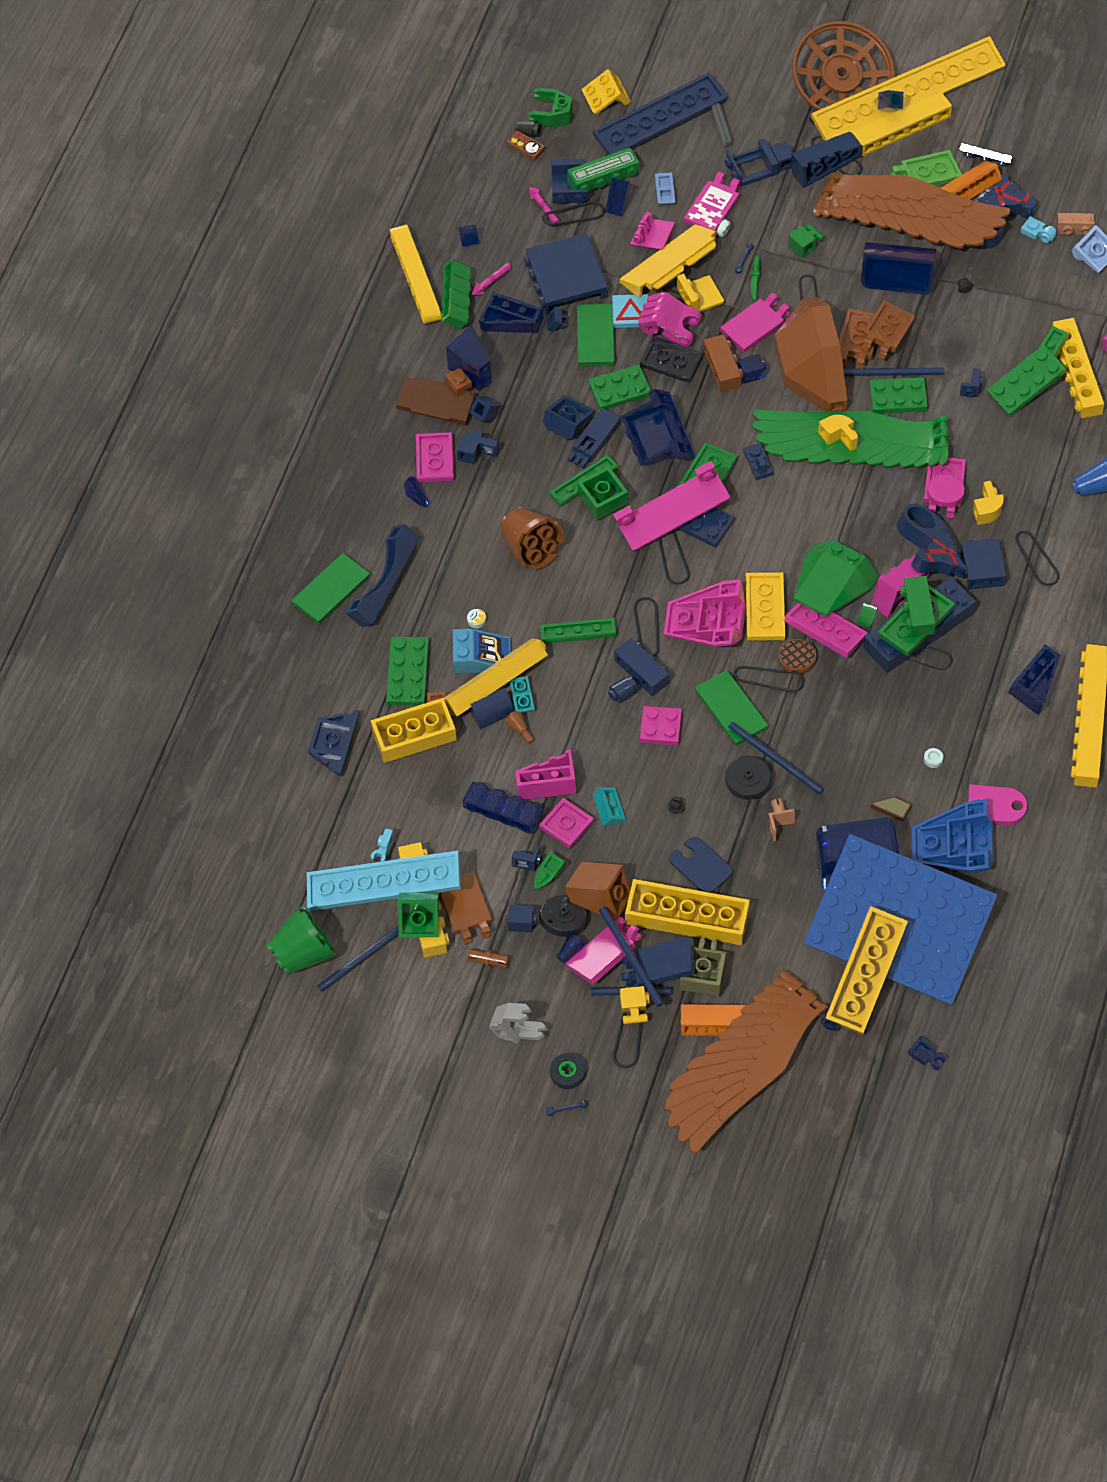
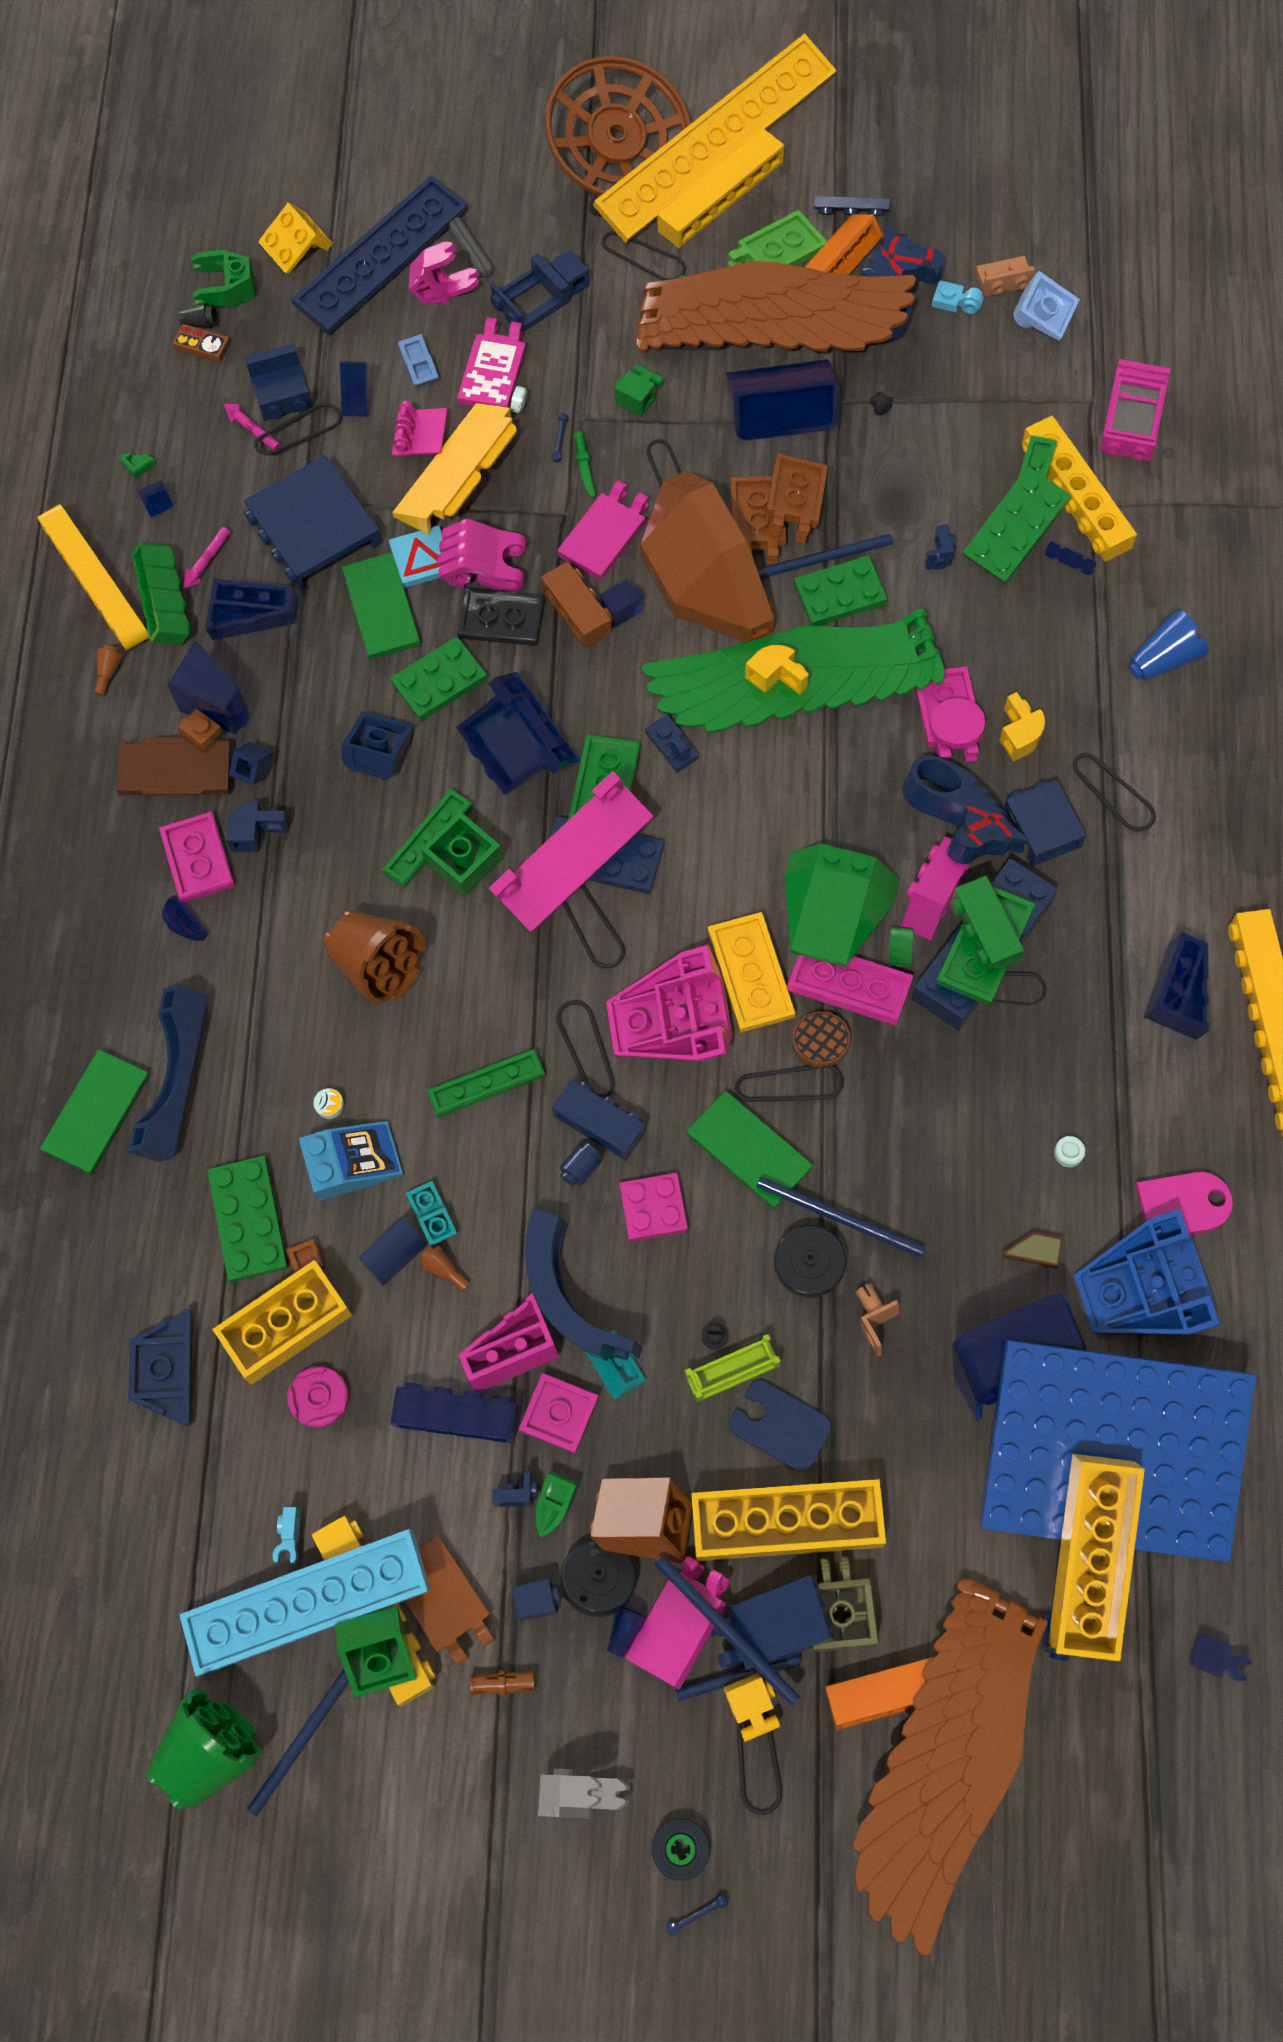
camera: 15 degrees left, 10 degrees up
yellow brick [444,639,548,716] -> none
dark blue tile [547,306,567,332] -> none
green brick [567,148,639,193] -> none
dark blue hinge [568,408,621,469] -> none
yellow bracket [677,274,724,312] -> none
dark blue wedge [791,131,861,188] -> none
brick [878,90,904,112] -> none
none -> dark orange cone [94,645,123,696]
none -> green tile [118,453,156,479]
none -> dark pink tile [287,1366,349,1428]
none -> dark pink piece [409,242,480,304]
none -> dark blue arch [525,1209,643,1362]
none -> lime container [685,1334,781,1403]
none -> clear blue axle [1045,541,1097,575]

